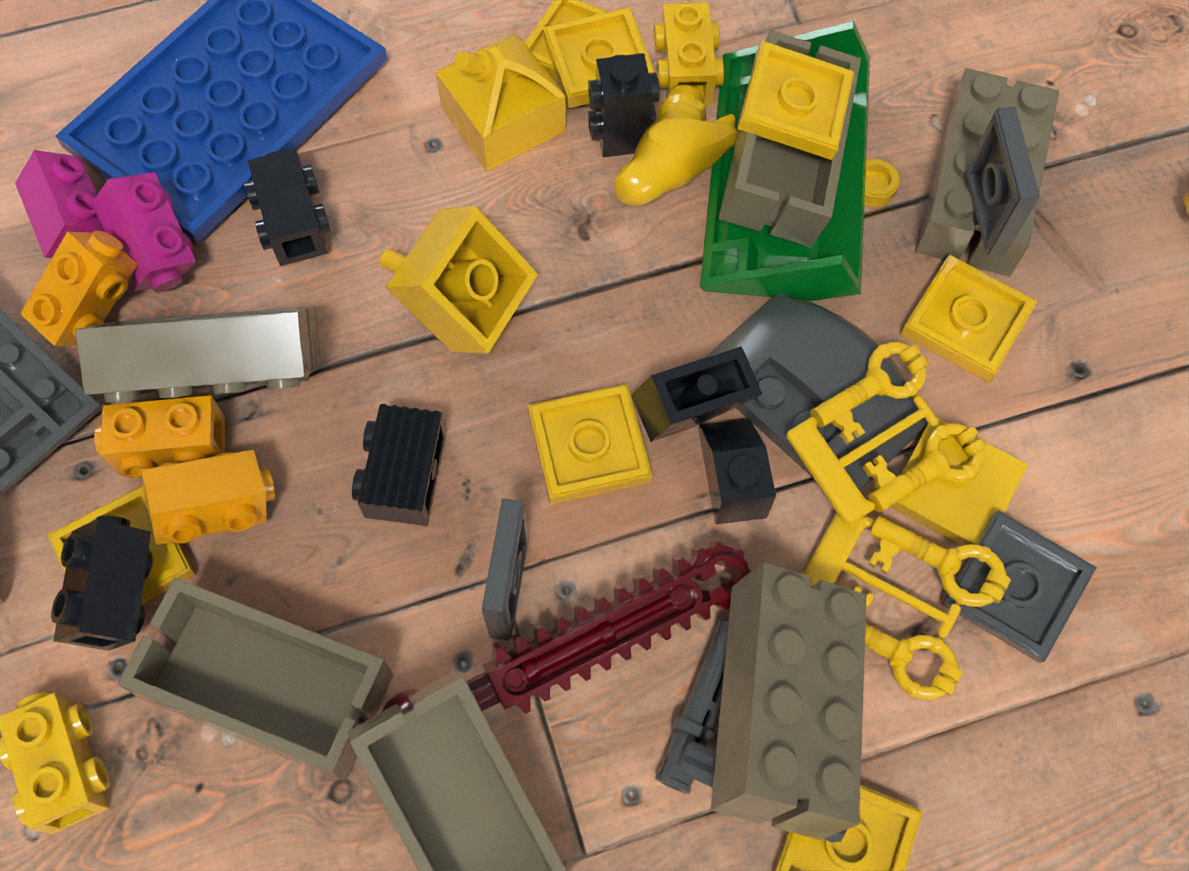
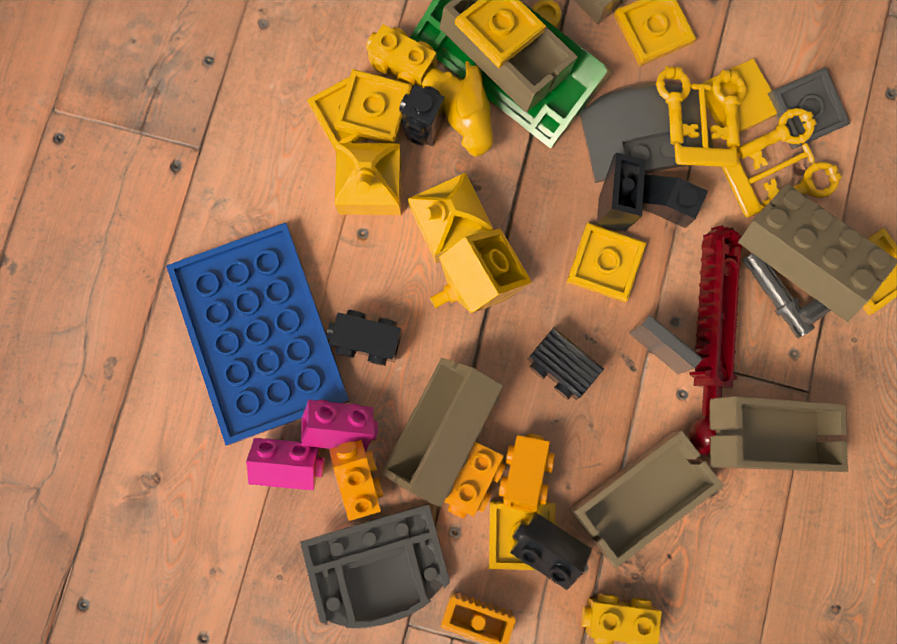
camera: 55 degrees left, 15 degrees up
none -> yellow piece [408,172,493,263]

